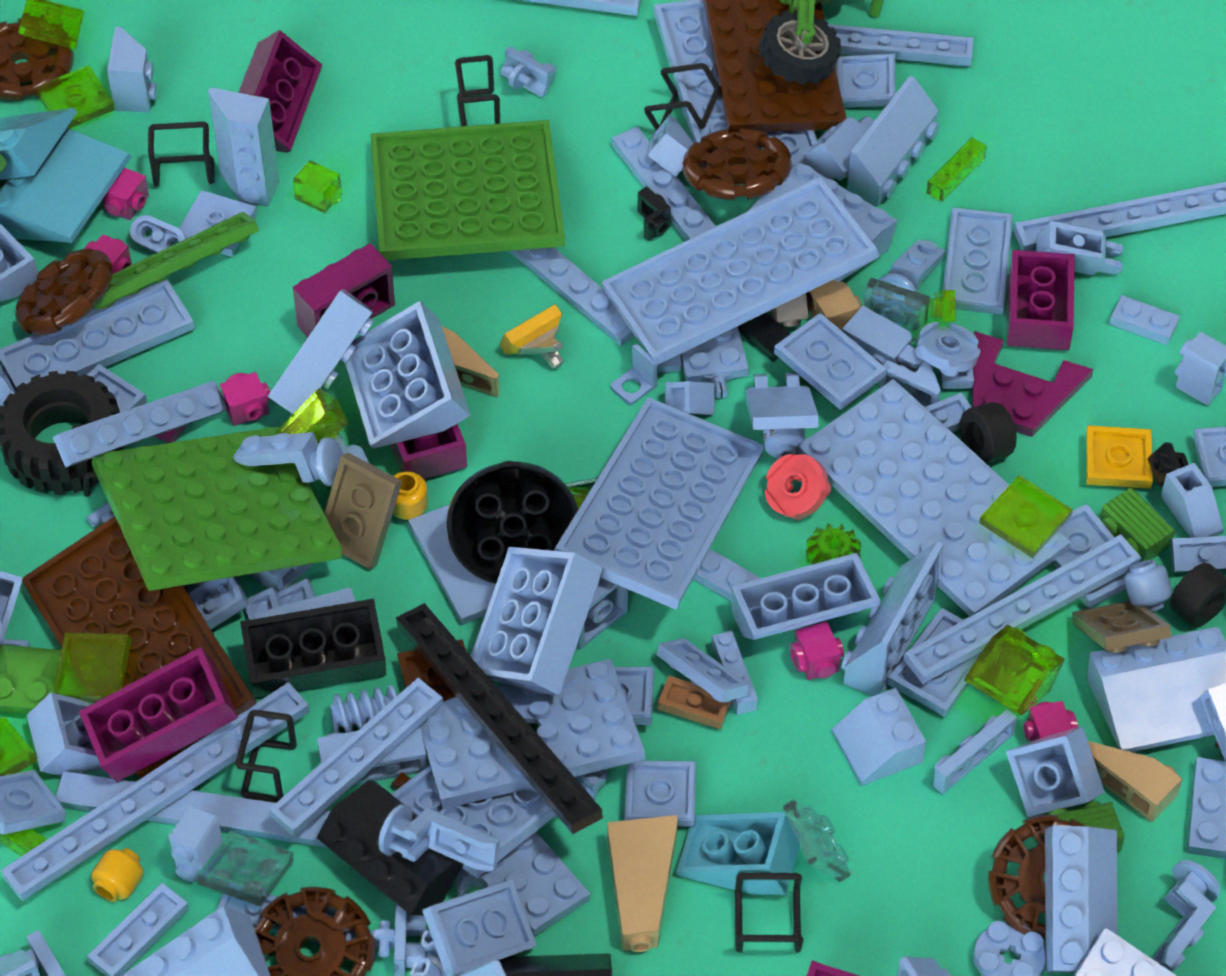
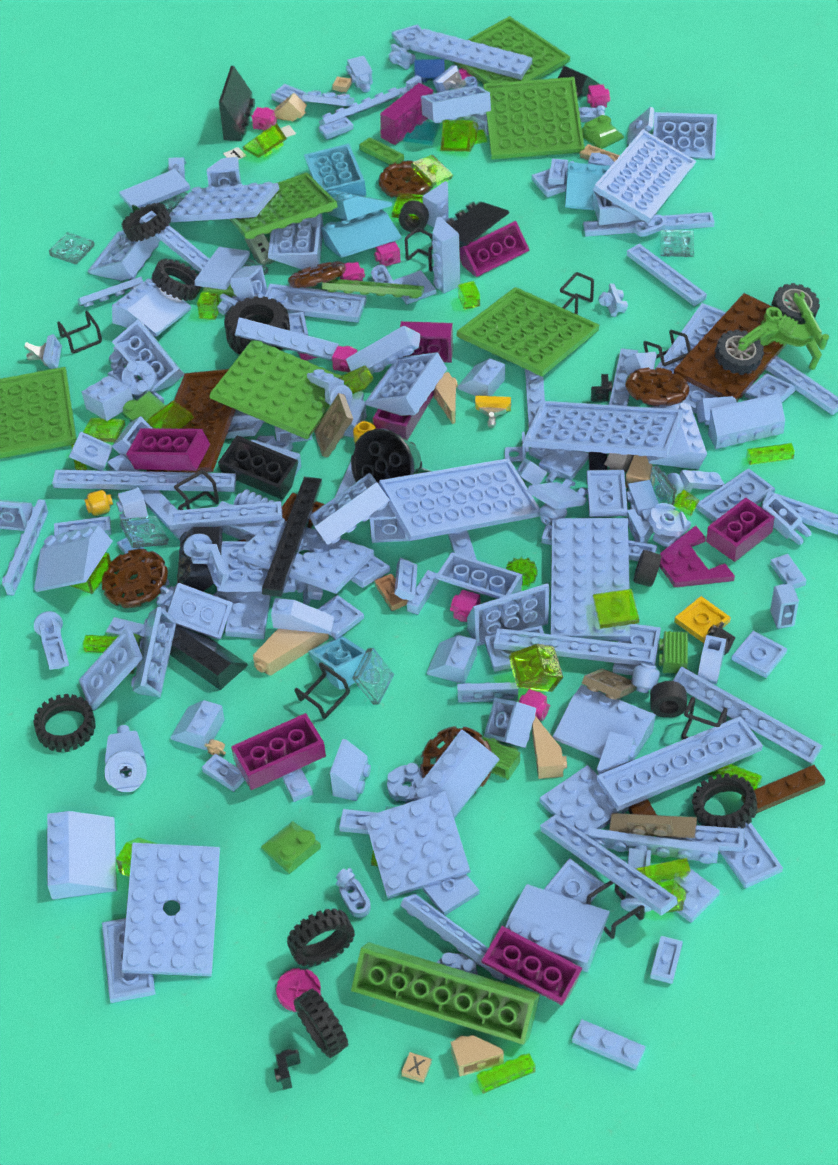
camera: 45 degrees right, 5 degrees down
coral plate [765,454,831,520] -> none
light blue piece [1152,860,1220,972] -> none
none -> light blue slope [271,598,335,634]
none -> black tyre [398,200,429,232]
none -> black slope [429,201,510,248]
none -> light blue slope [458,359,505,396]

